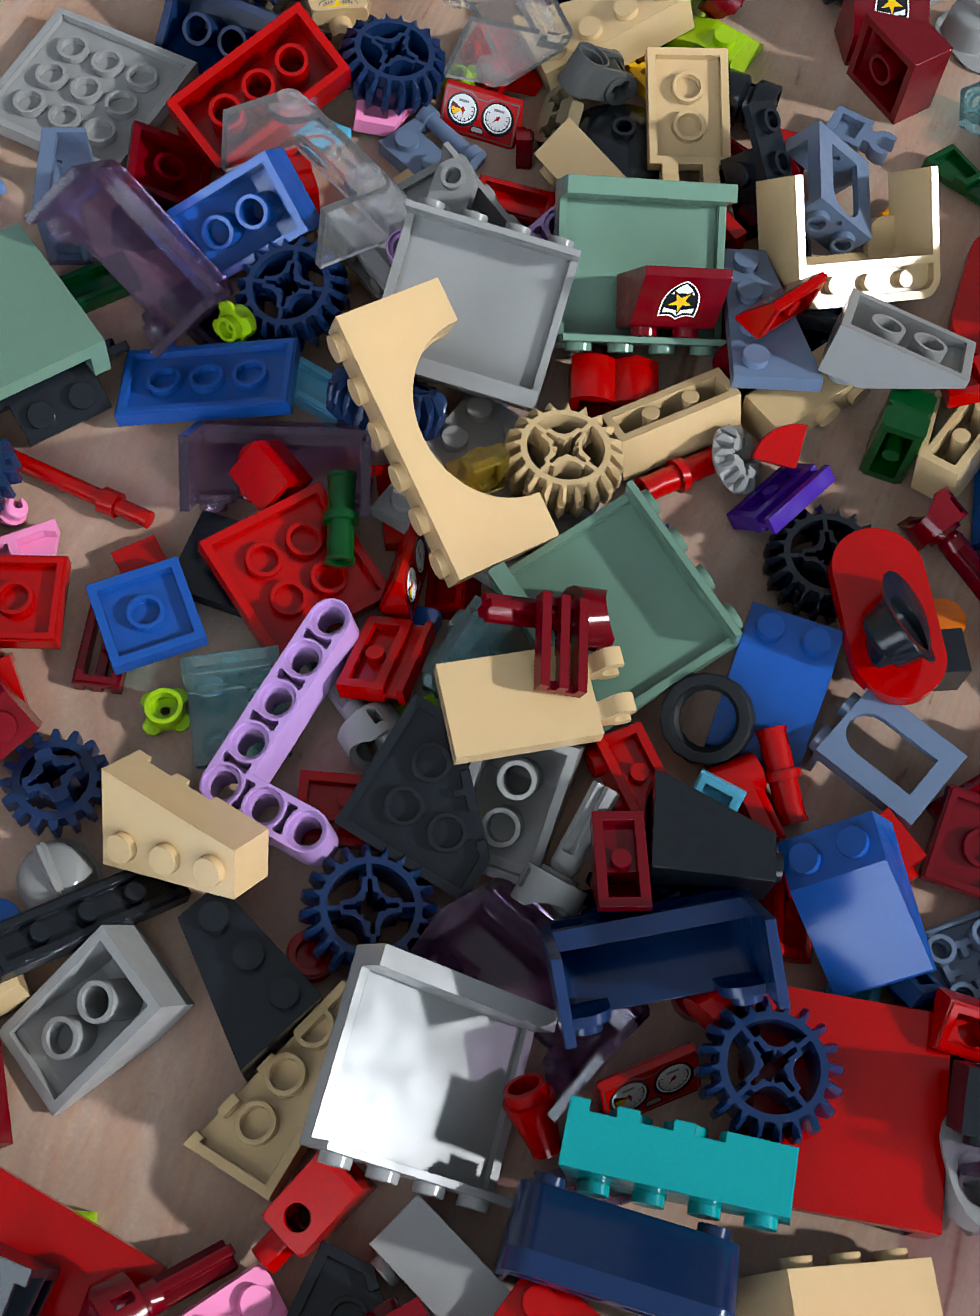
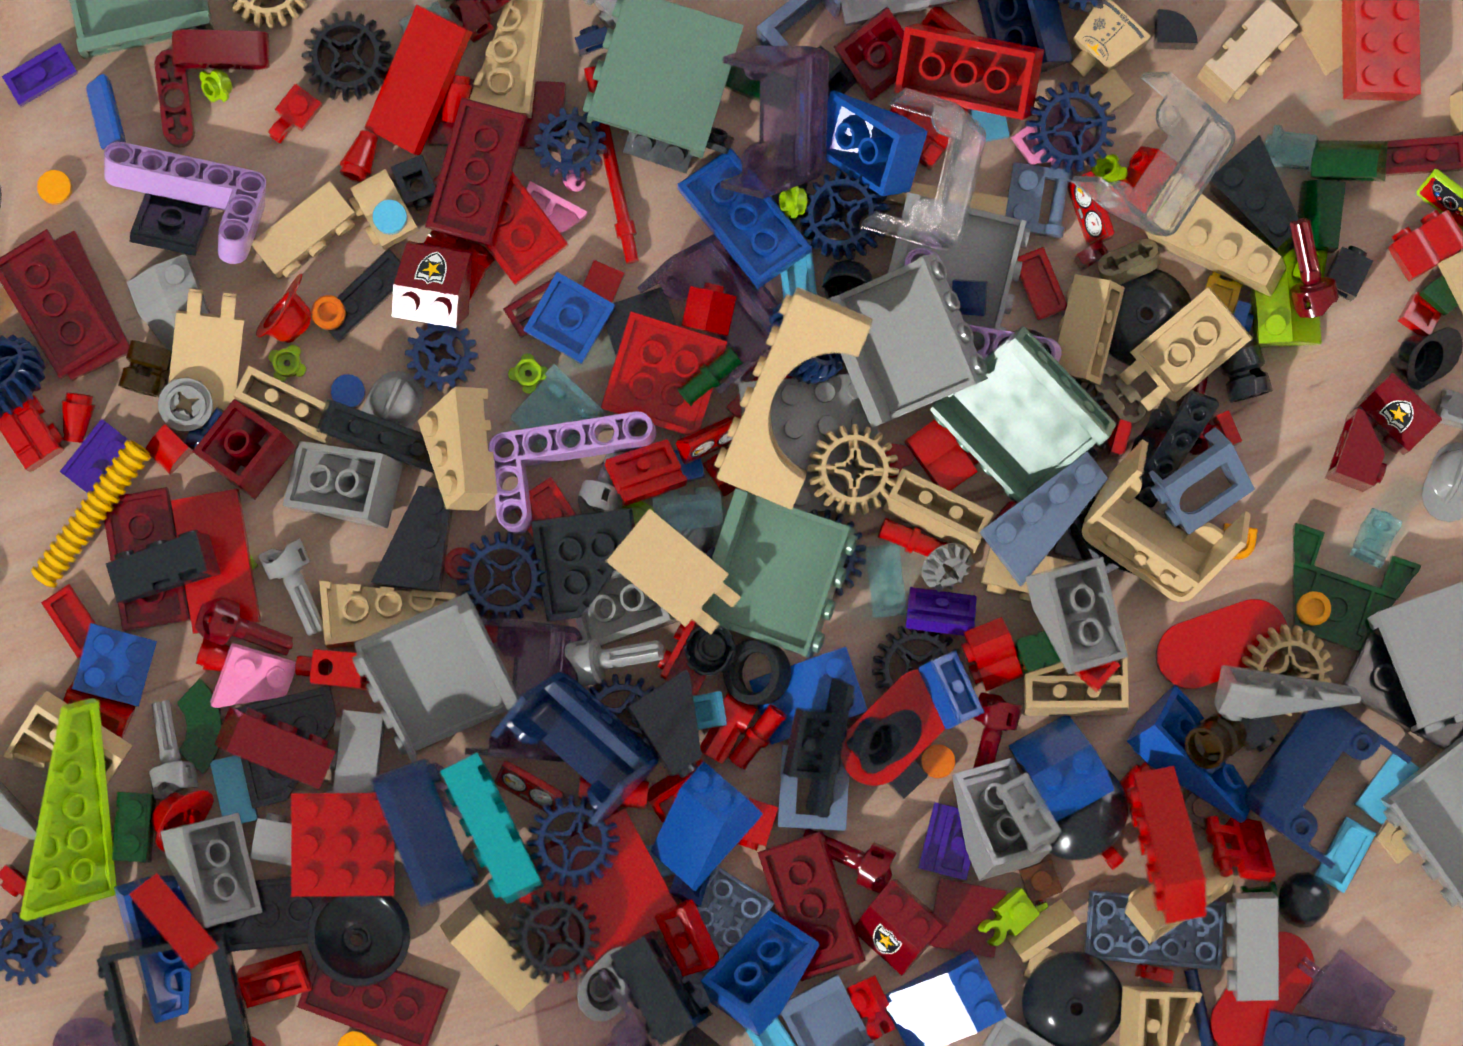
camera: 55 degrees right, 20 degrees up
light grey plate [427,158,478,215] -> none
clear yellow bracket [445,442,510,494] -> none
dark red piece [478,585,615,653] -> none
red cone [502,1073,562,1160] -> none
dark red tile [533,590,589,698] -> none
dark grey piece [557,41,638,105] -> none
dark red slope [590,810,653,912] -> none
dark red slope [616,265,733,338] -> none
red slope [735,272,828,339] -> none
red tile [749,424,808,469] -> none
sand blue plate [826,105,897,166] -> none
none -> light grey piece [259,538,324,636]
none -> black gear [507,891,600,984]
none -> black hair [684,625,736,675]
none -> black bracket [783,678,854,818]
none -> clear light blue slope [866,544,907,618]
none -> blue slope [918,650,984,729]
none -> red brick [961,617,1023,692]

